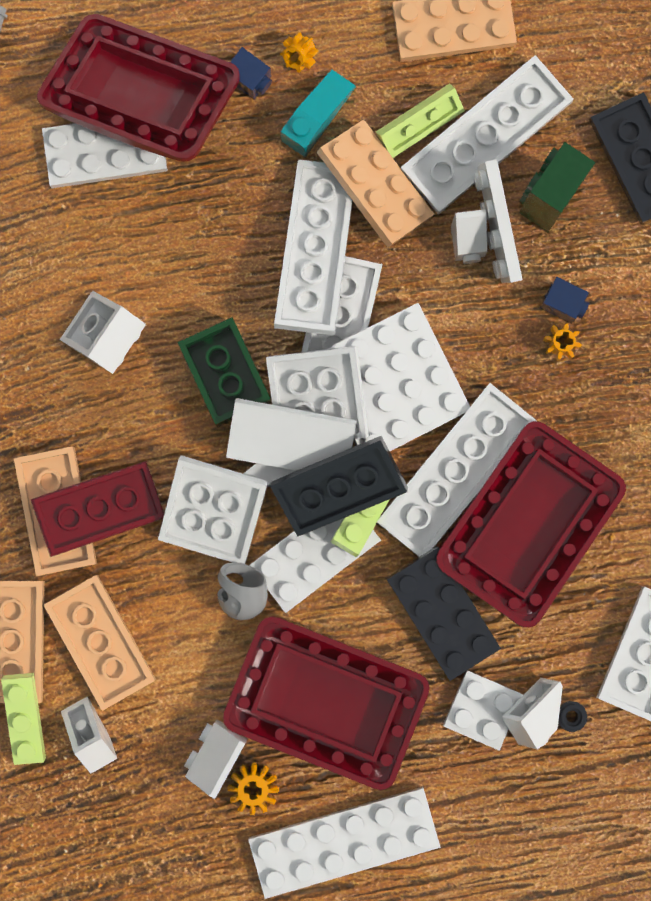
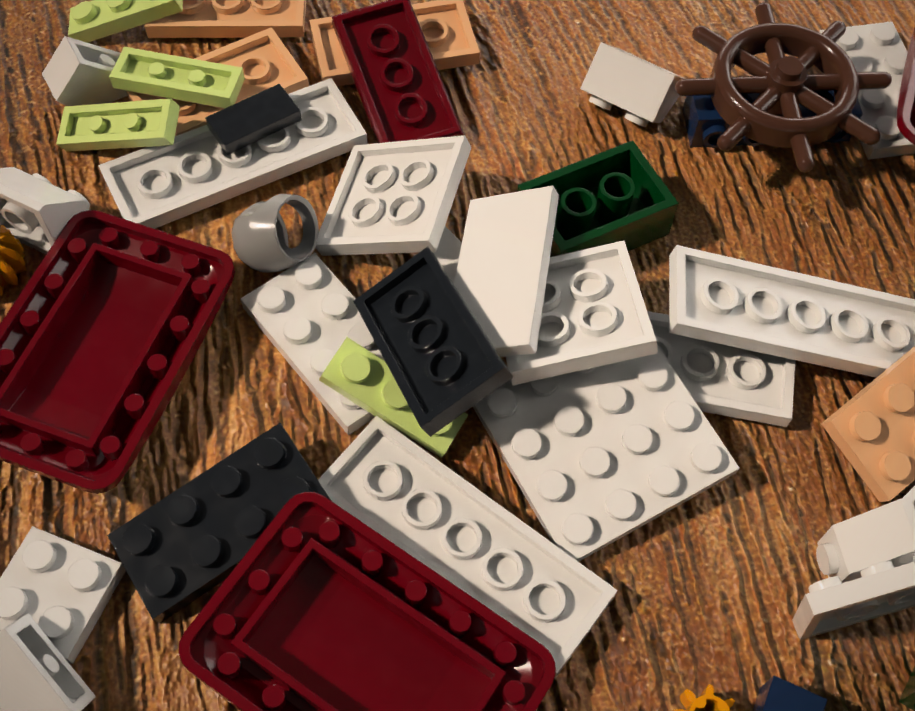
camera: 85 degrees right, 25 degrees down
none -> yellowish green plate [56,98,180,152]
none -> white plate [98,78,368,229]
none -> yellowish green plate [109,47,245,108]
none -> black tile [205,84,302,155]
none -> reddish brown brick [675,2,892,172]

